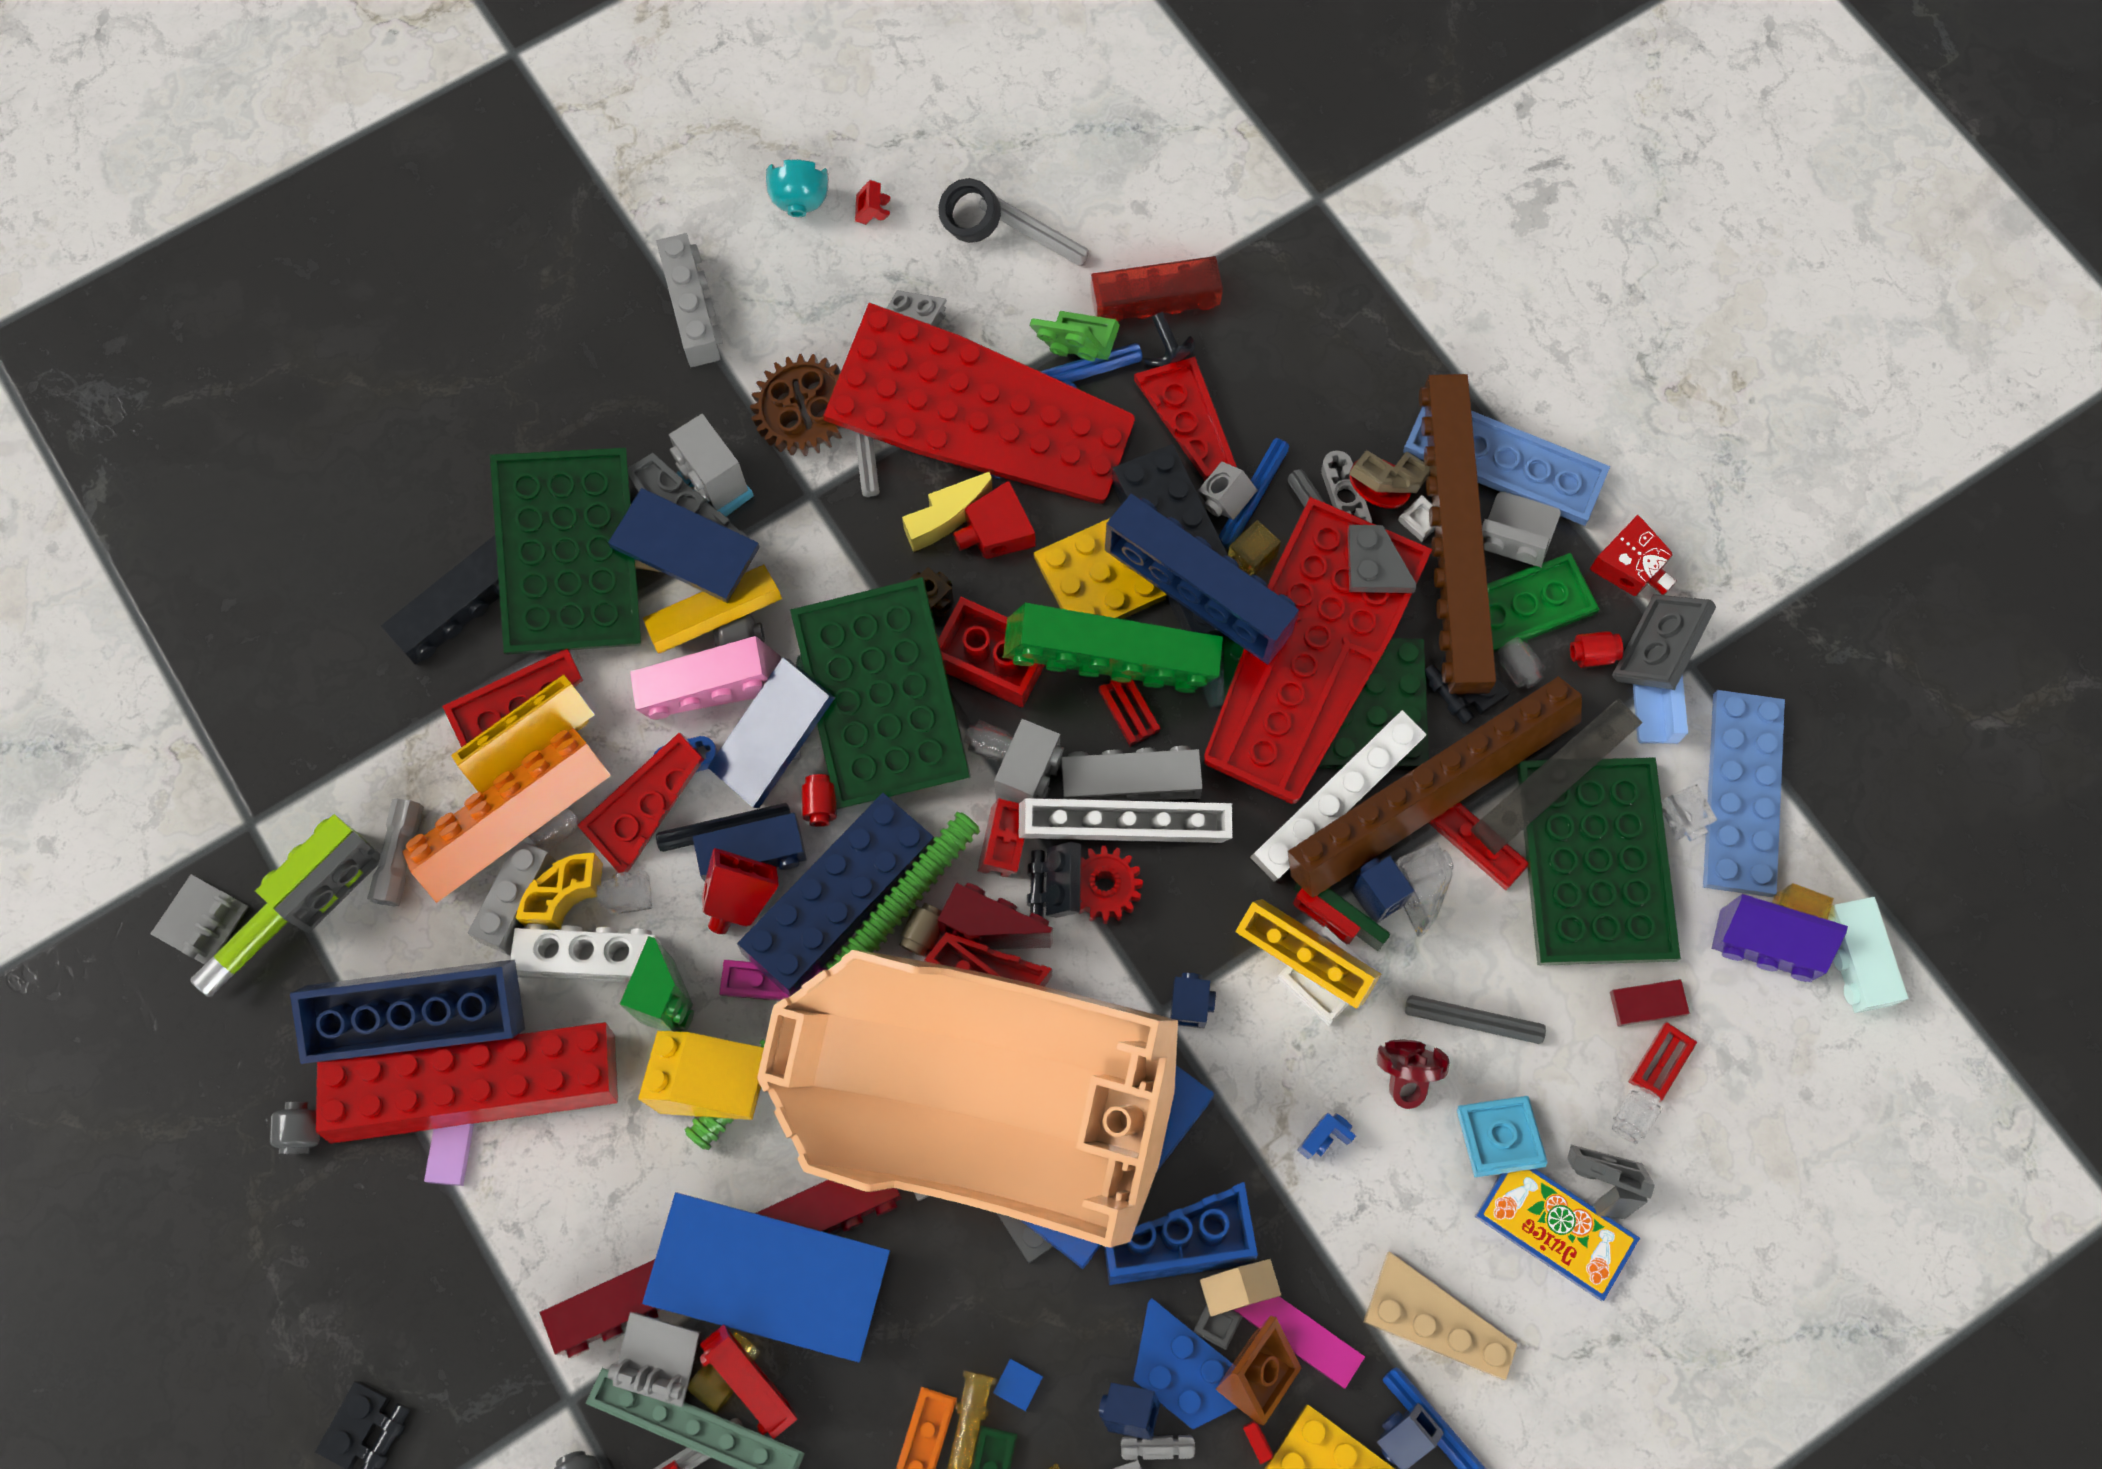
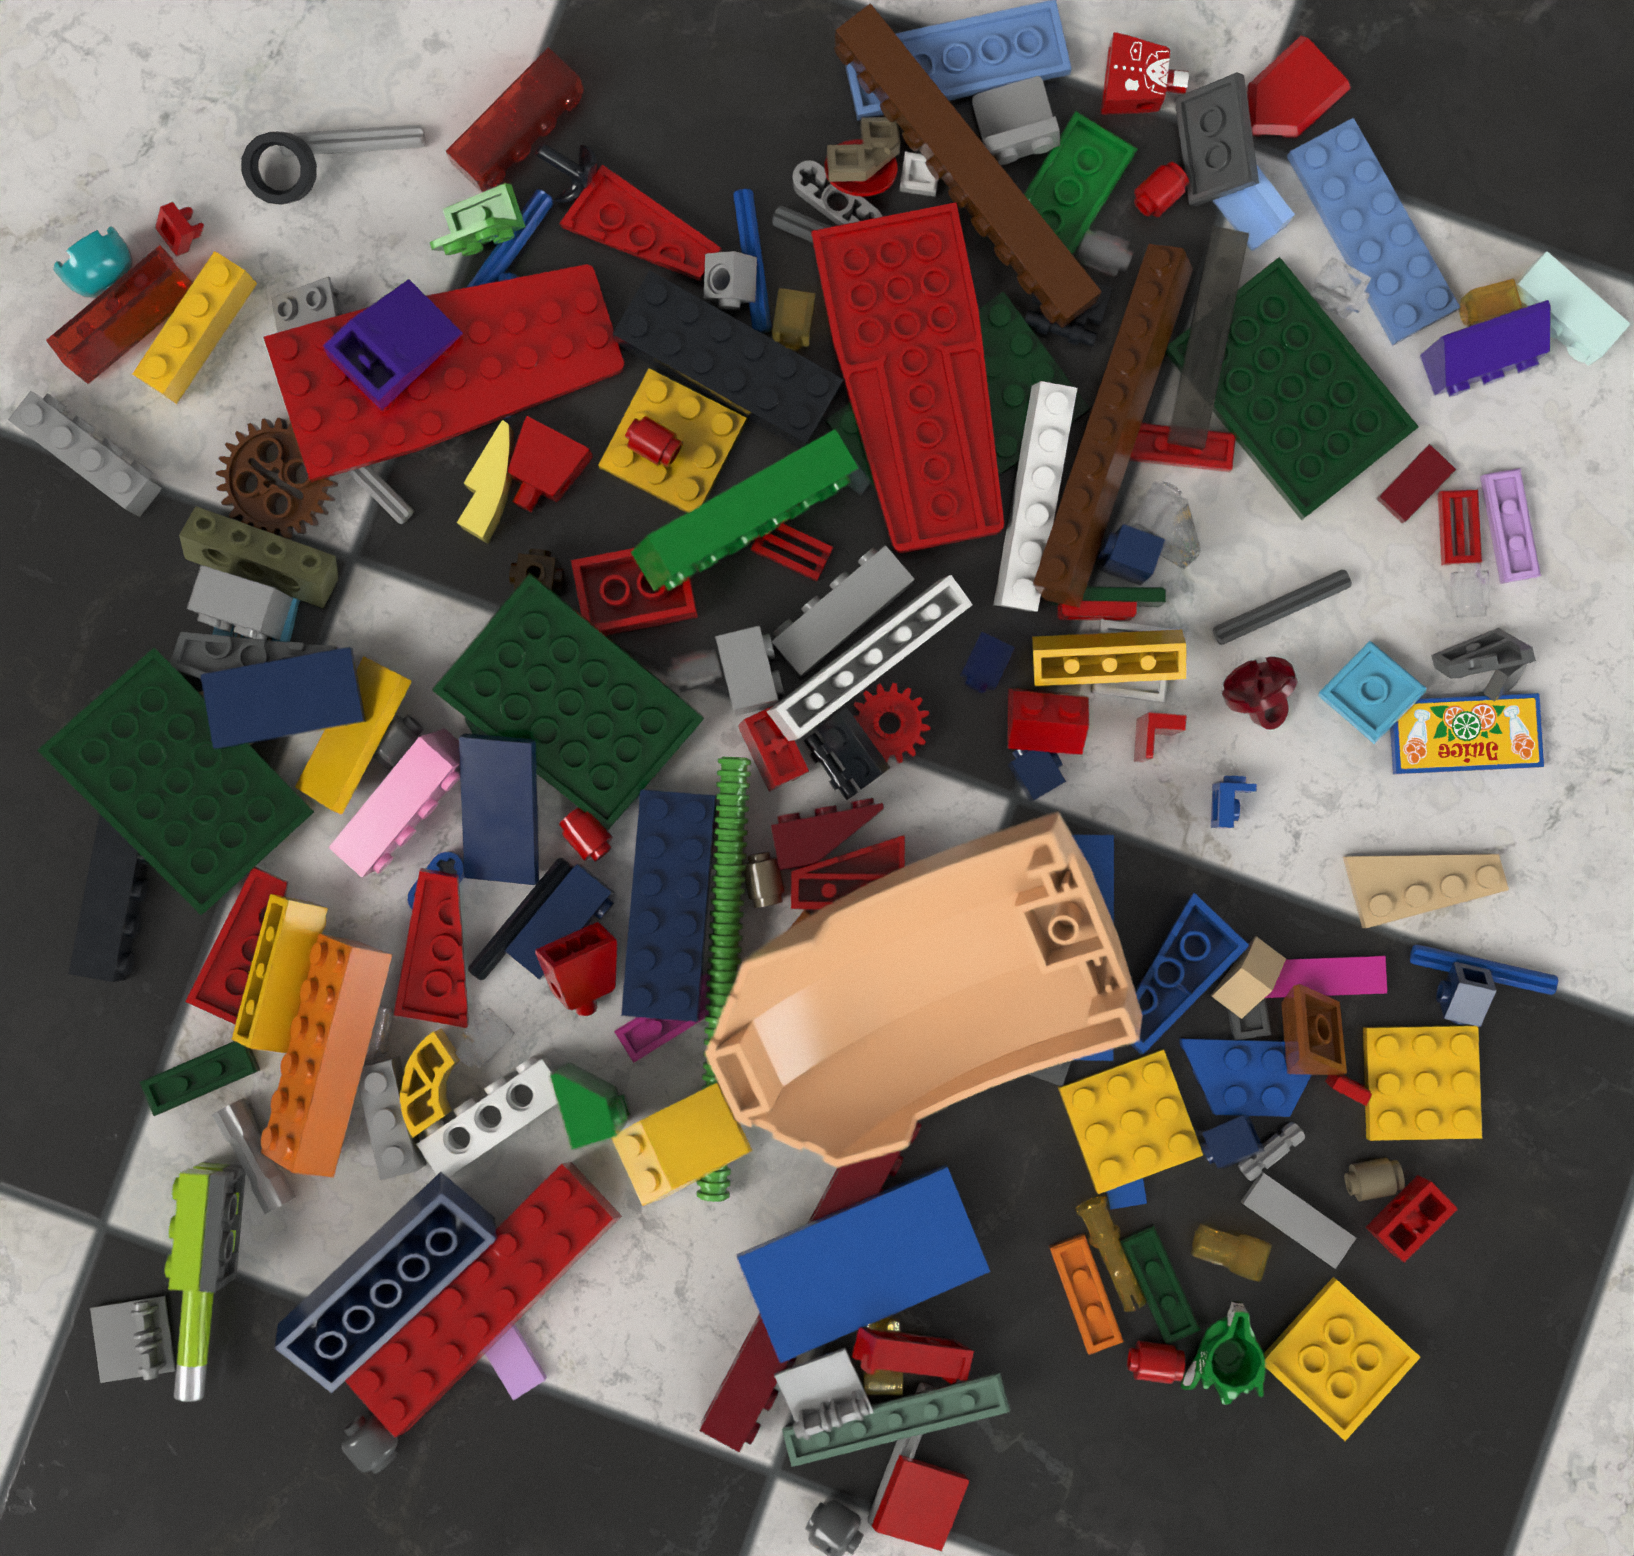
camera: 40 degrees left, 15 degrees up
dark blue brick [1105,494,1299,665] -> none
dark grey wing [1347,525,1416,593] -> none
none -> clear red brick [46,245,194,384]
none -> yellow brick [132,251,257,404]
none -> dark green tile [139,1041,260,1116]
none -> olive brick [179,506,339,608]
none -> dark purple slope [323,279,463,411]
none -> red brick [625,416,683,467]
none -> clear blue brick [960,632,1015,693]
none -> red slope [1007,688,1089,755]
none -> yellow plate [1058,1048,1203,1194]
none -> red panel [1134,712,1187,763]
none -> red tile [1247,36,1351,138]
none -> lavender tile [1480,468,1541,584]

